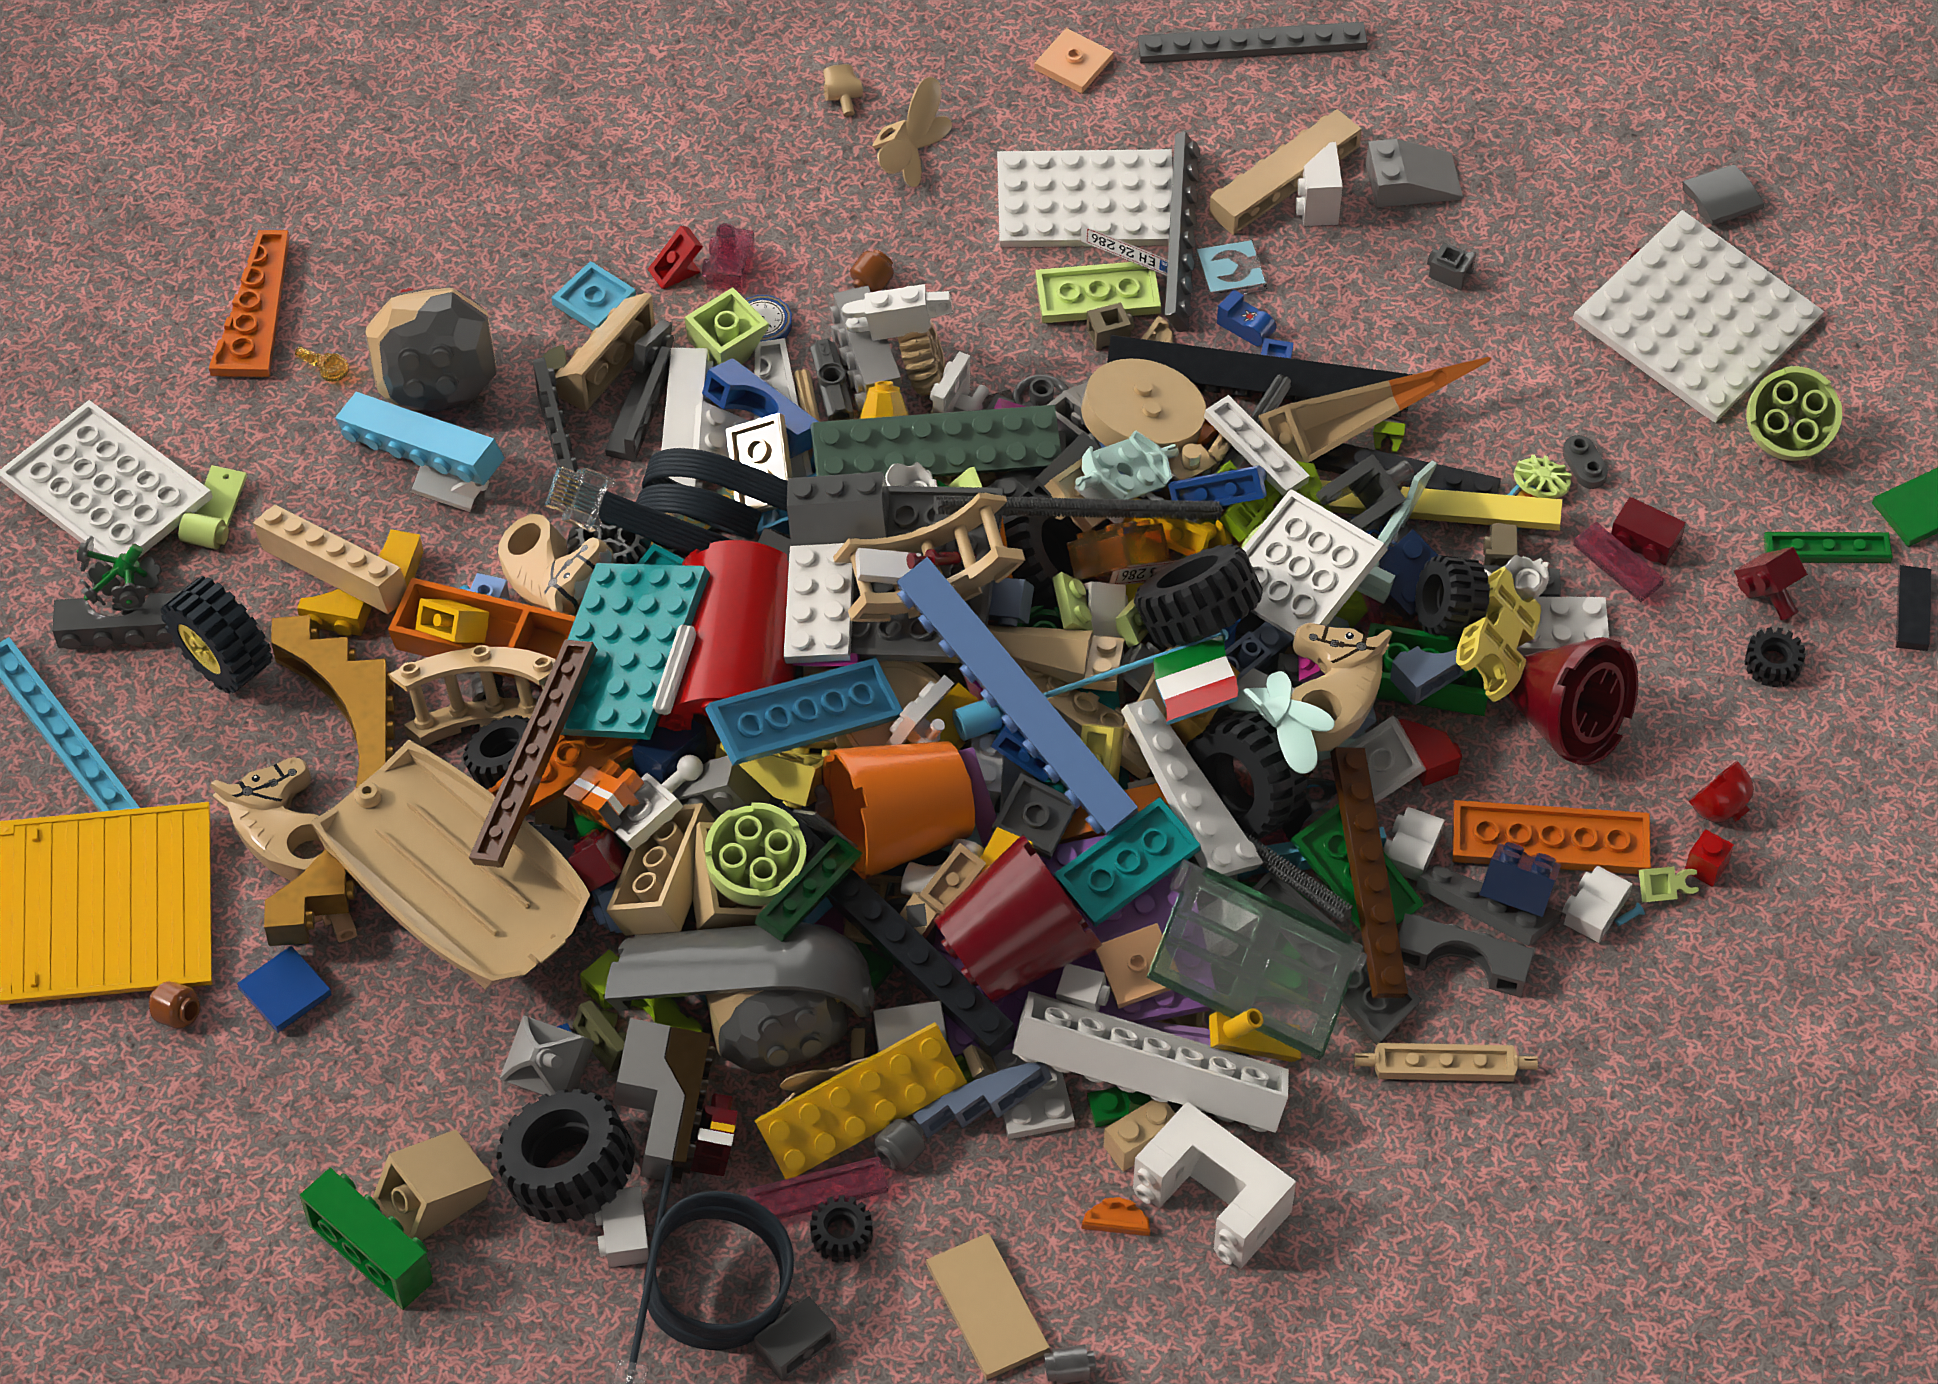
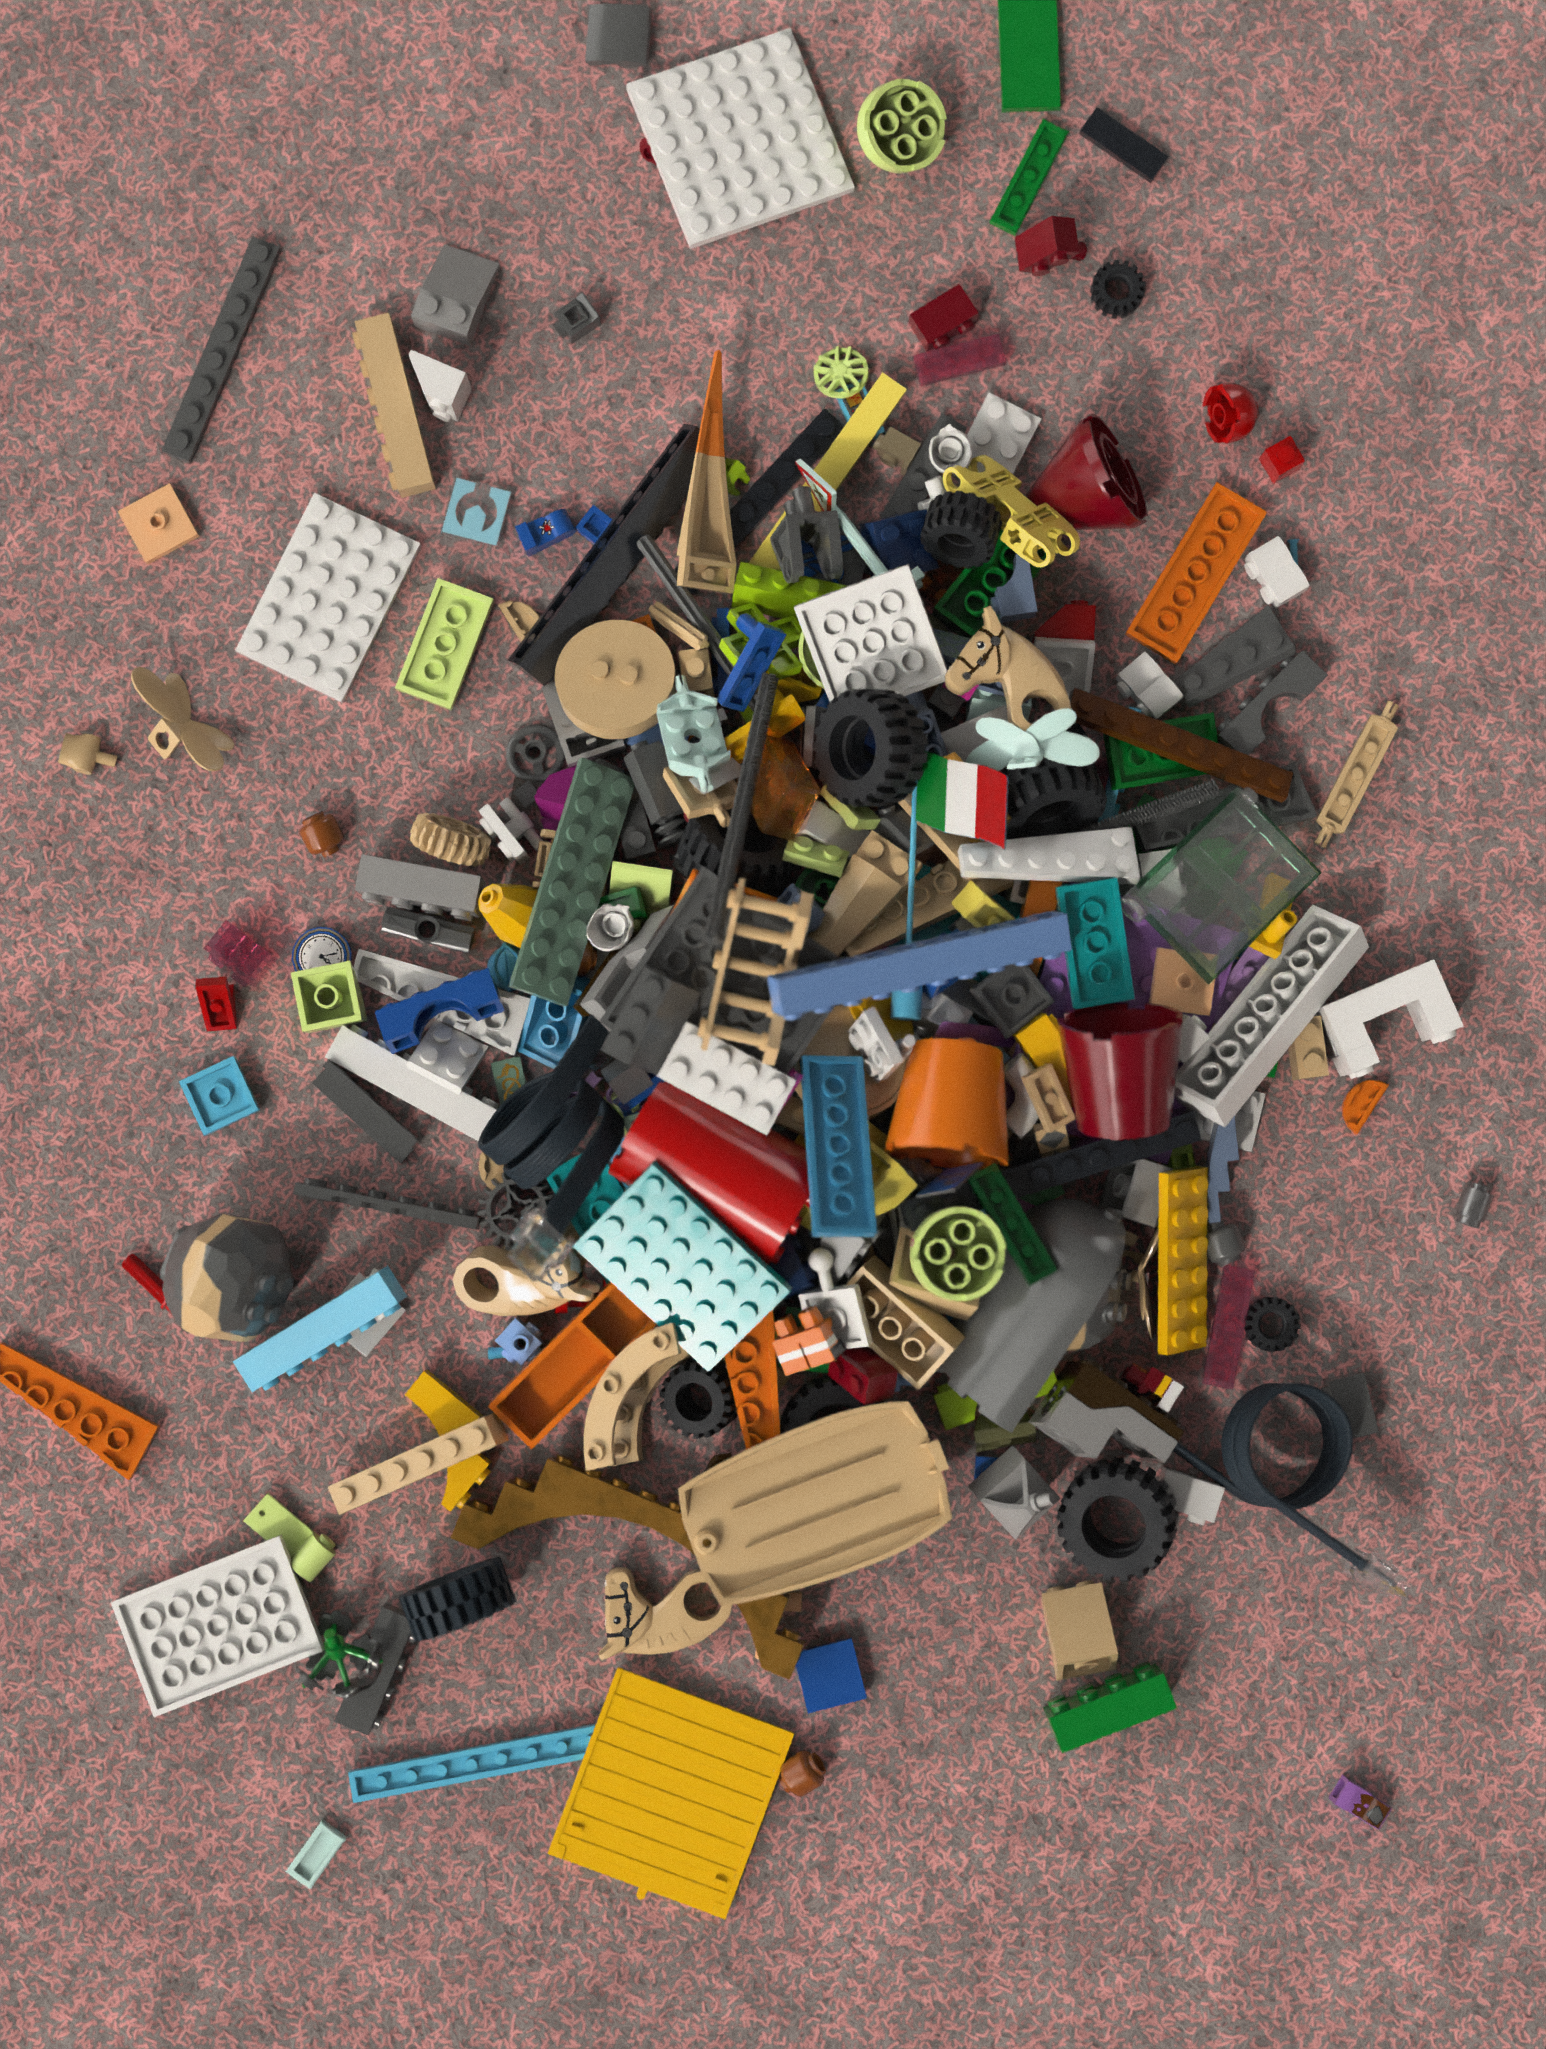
camera: 65 degrees left, 30 degrees up
clear yellow plate [295,346,349,382] -> none
yellow brick [415,598,489,643] -> none
reddish brown plate [469,640,598,868] -> none
olive tile [541,345,567,374] -> none
tan slope [555,293,655,412] -> none
dark grey plate [632,319,674,373] -> none
white axle [652,624,697,715] -> none
tile [726,413,792,513] -> none
tan axle [794,369,820,422] -> none
white hinge [841,284,952,341] -> none
white tile [855,548,921,585] -> none
dark red piece [906,549,977,569] -> none
tan tile [926,1233,1050,1380] -> none
tan tile [963,1045,998,1079] -> none
white sticker [1080,225,1168,276] -> none
dark tan brick [1086,302,1134,351] -> none
dark grey plate [1165,131,1200,332] -> none
white plate [1204,395,1310,497] -> none
dark blue piece [1479,842,1561,917] -> none
dark grey plate [1563,435,1608,489] -> none
yellowish green plate [1639,866,1699,903] -> none

